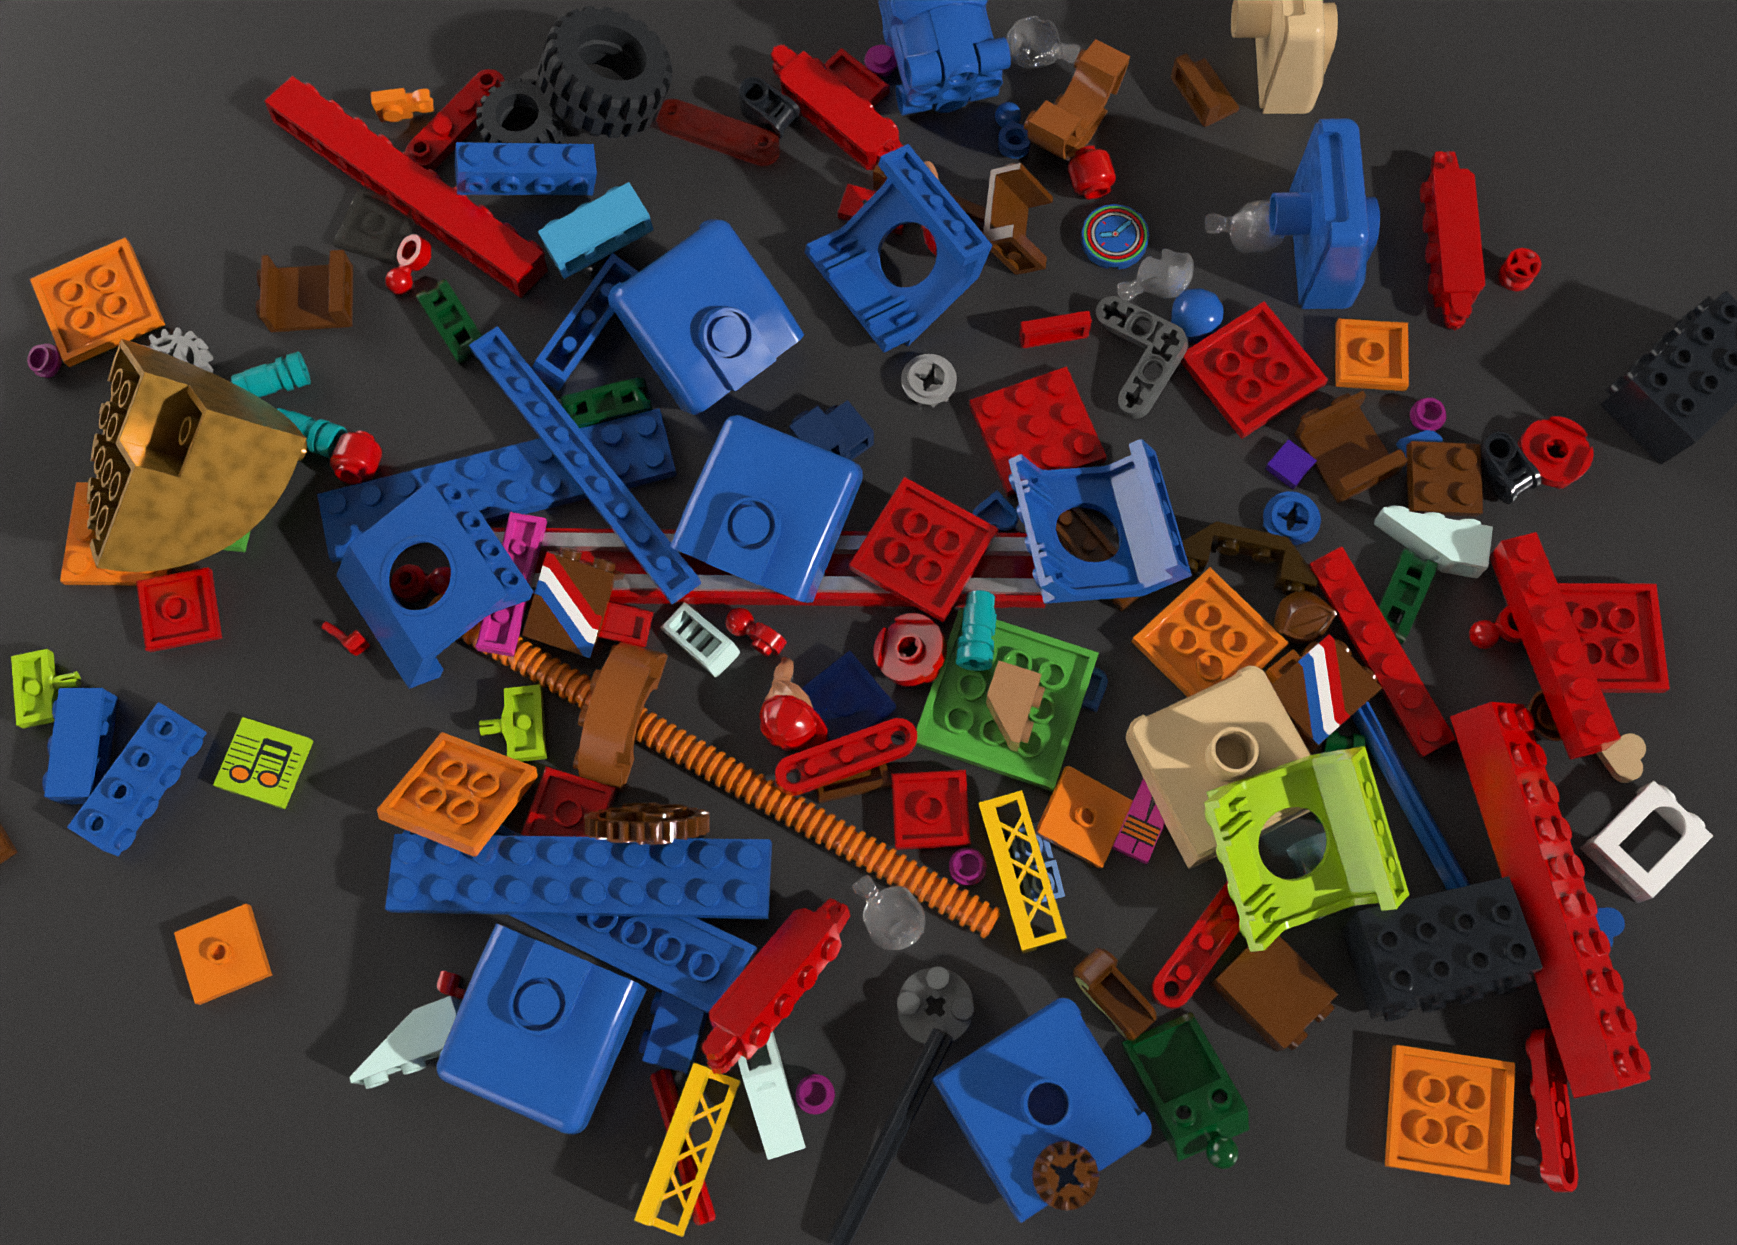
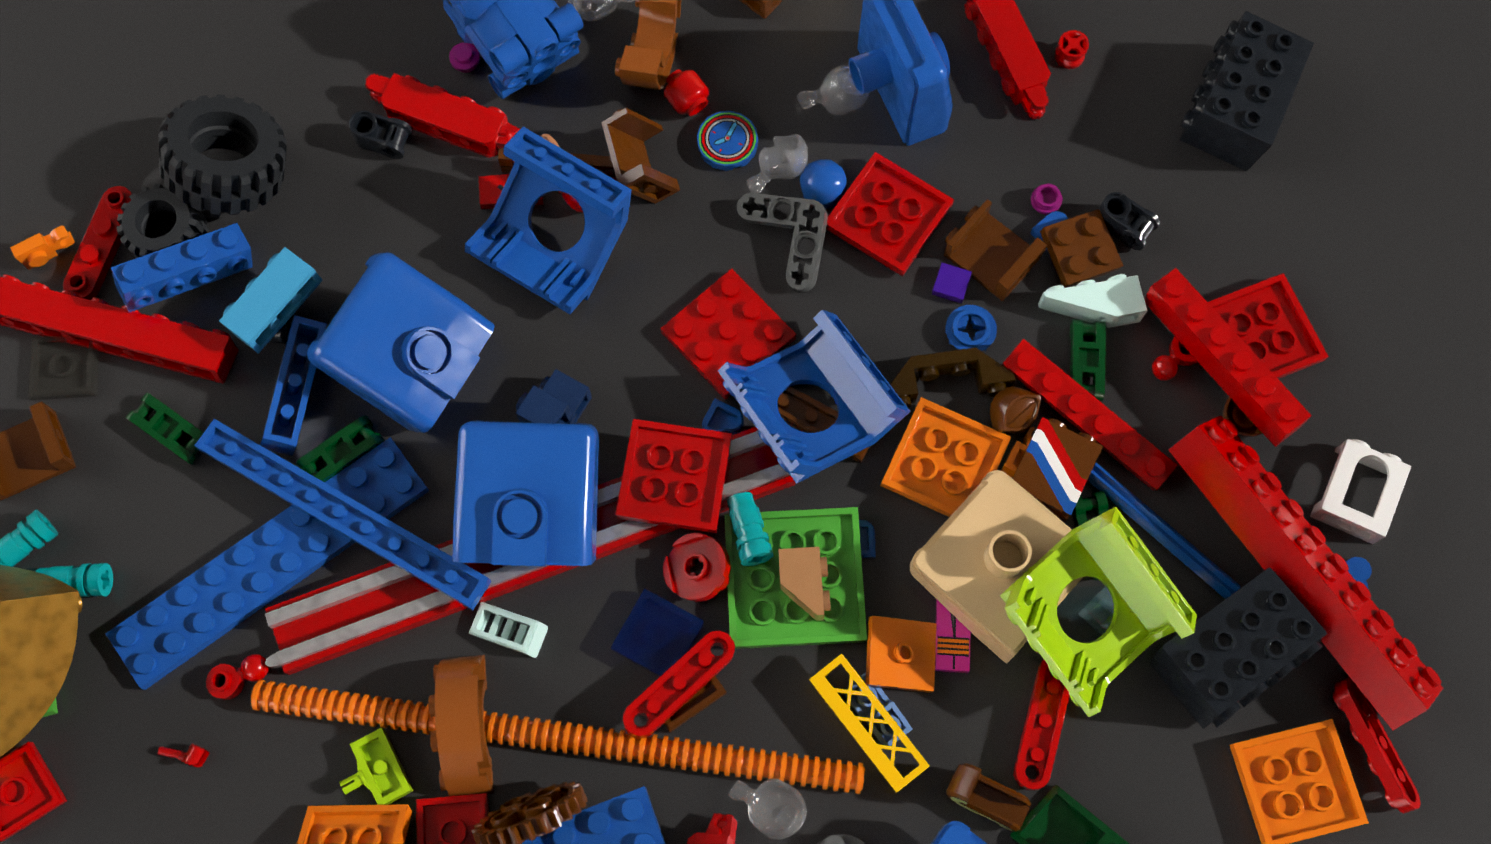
camera: 25 degrees left, 0 degrees up
red head [330,431,382,485] -> none
blue panel [336,480,534,689] -> none
red plate [385,234,431,295] -> none
dark pink tile [476,512,547,657] -> none
panel [522,547,625,658] -> none
red tile [598,601,654,647] -> none
clear red plate [656,99,780,166] -> none
red plate [725,608,787,657] -> none
red piece [759,657,828,751] -> none
red tile [824,48,890,107] -> none
red plate [891,770,971,850] -> none
light grey gear [901,354,957,408] -> none
magenta plate [949,848,987,886] -> none
blue plate [995,102,1031,159] -> none
red tile [1019,311,1092,349] -> none
reddish brown brick [1209,936,1338,1052] -> none
orange plate [1335,318,1409,391] -> none
red plate [1518,416,1594,489] -> none
tan tile [1596,733,1646,783] -> none

